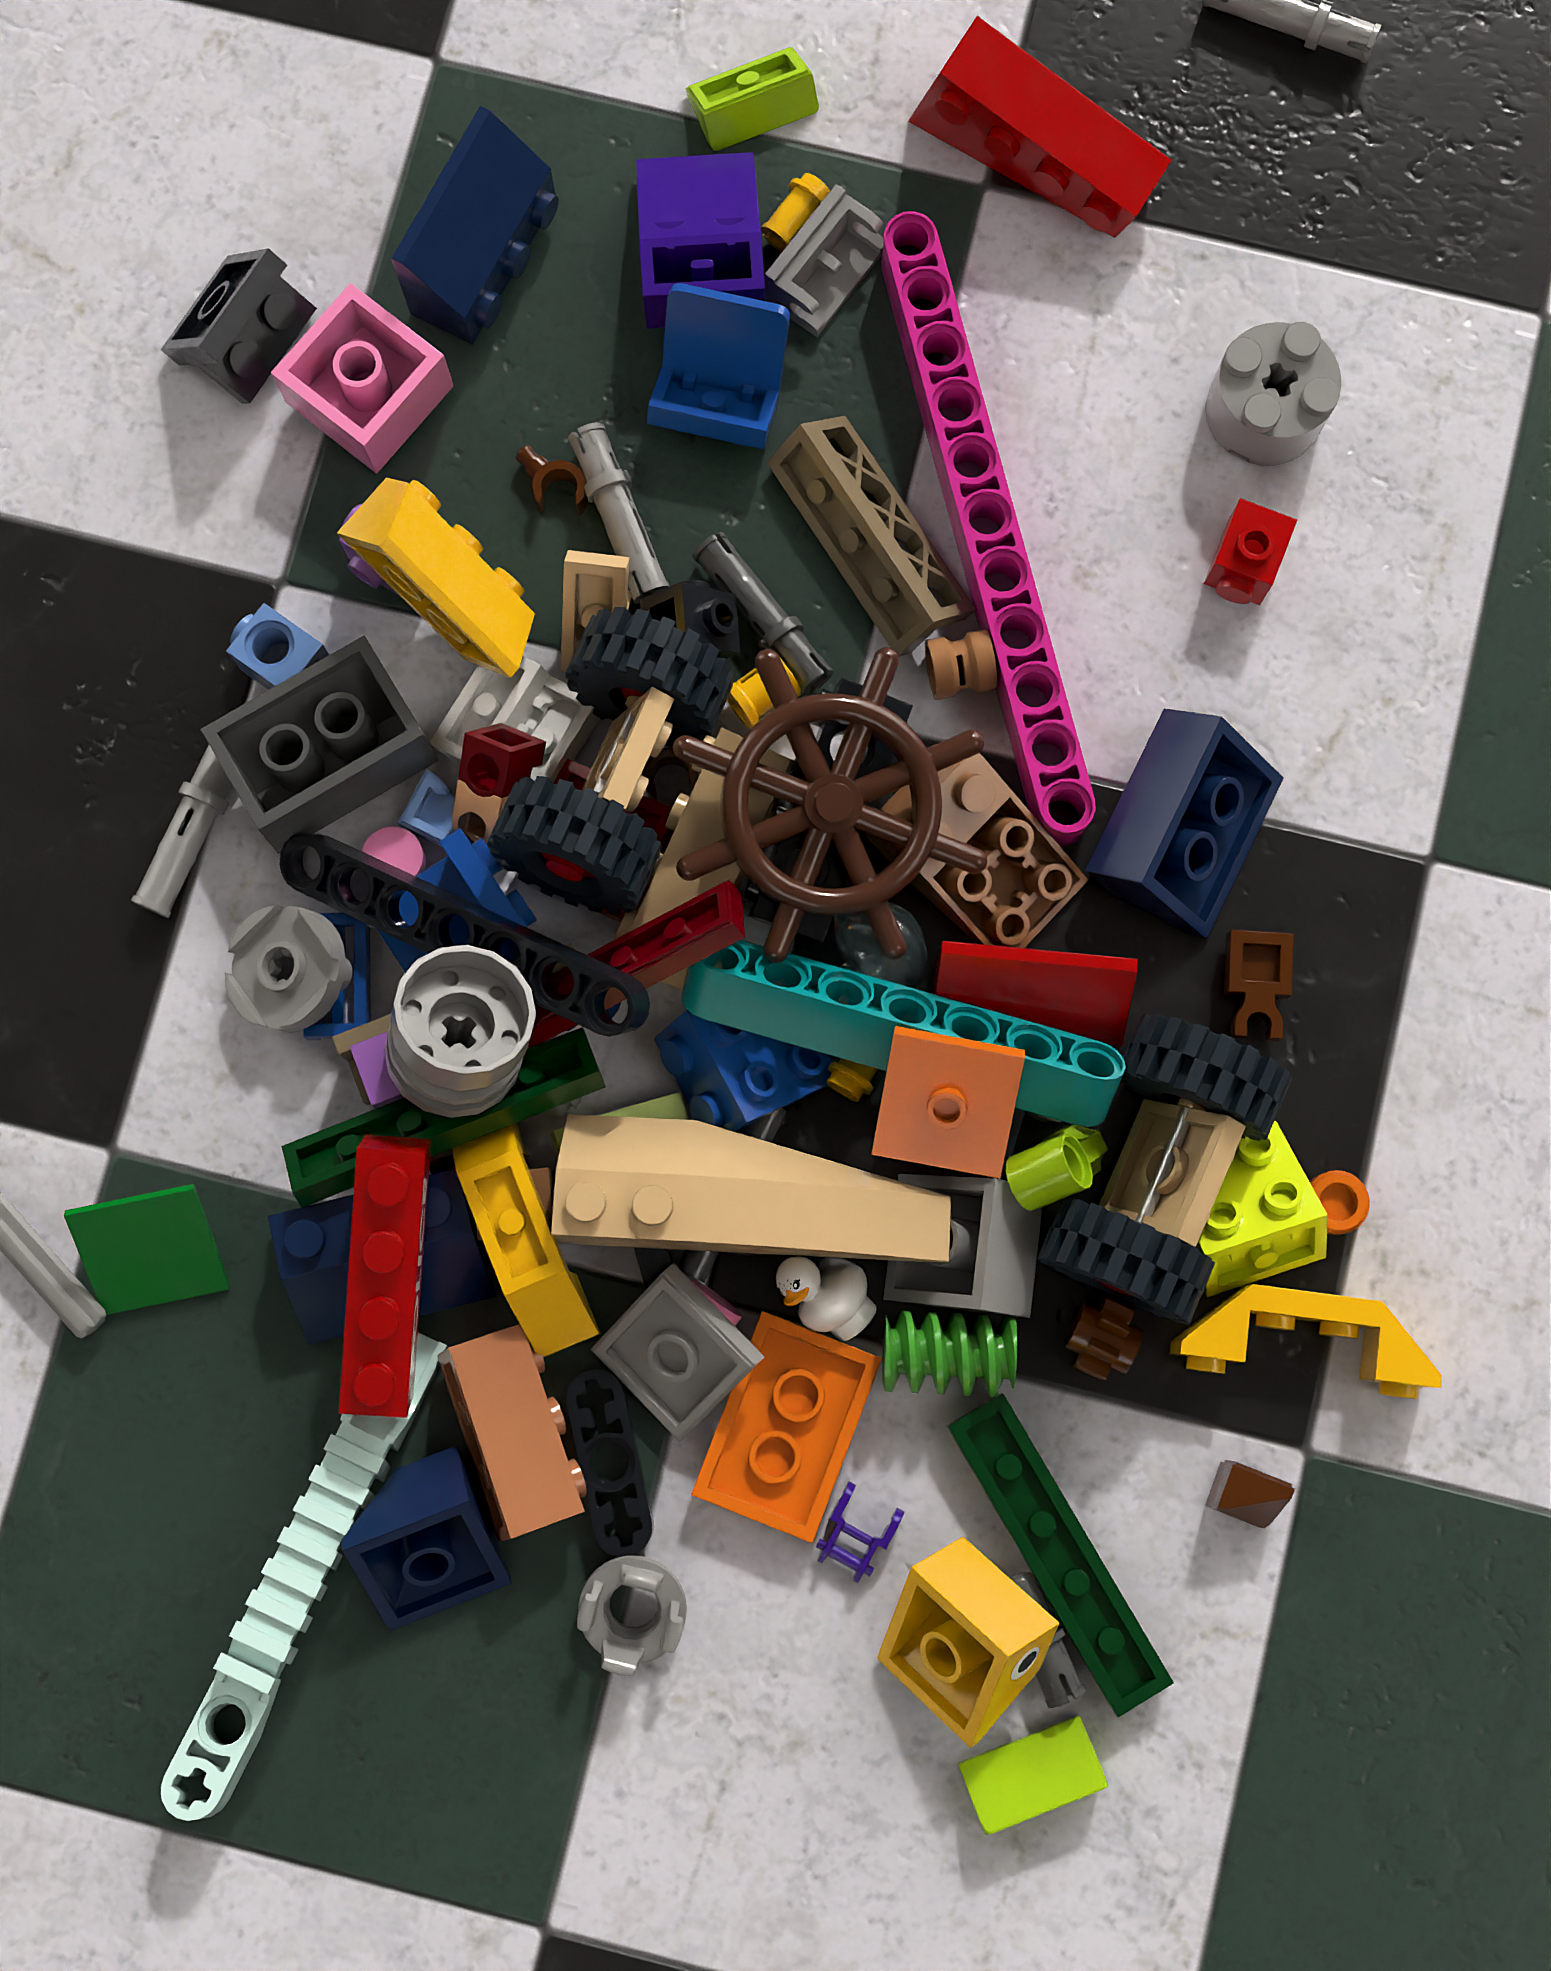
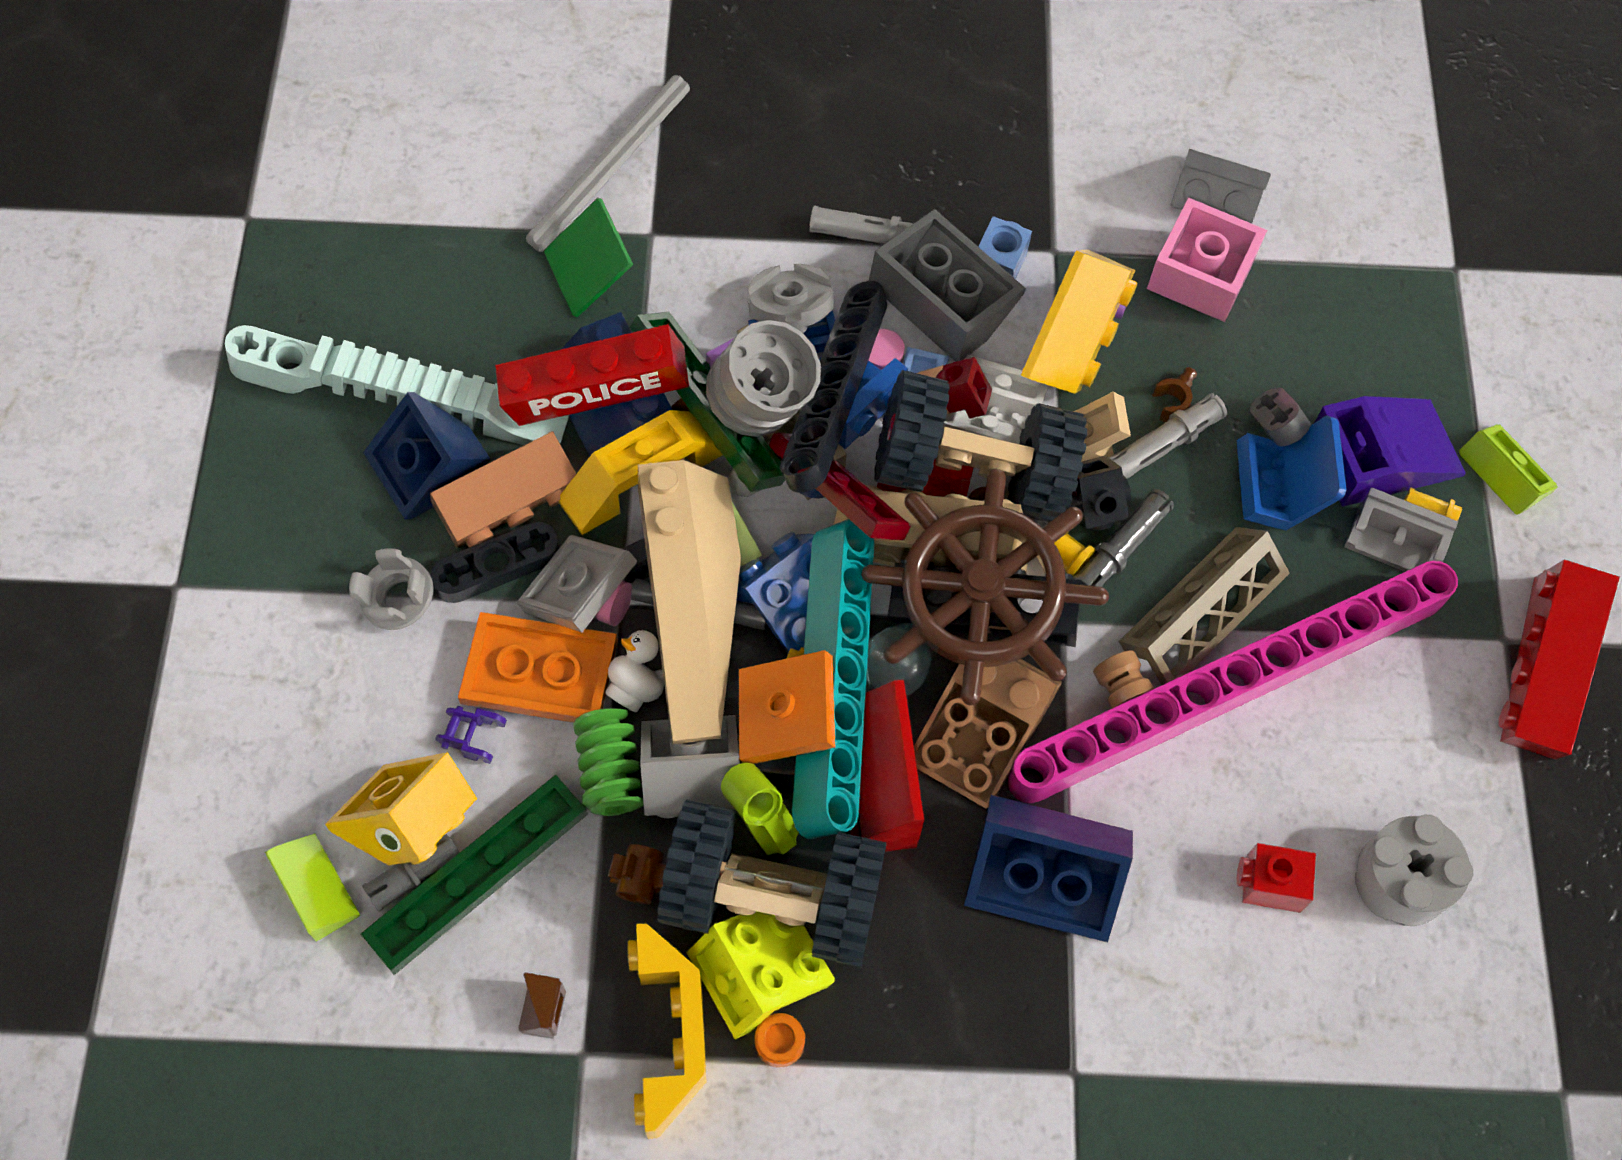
camera: 75 degrees right, 15 degrees down
dark blue slope [391,106,559,345] -> none
reddish brown plate [1224,930,1294,1042] -> none
none -> dark grey beam [1250,387,1311,446]

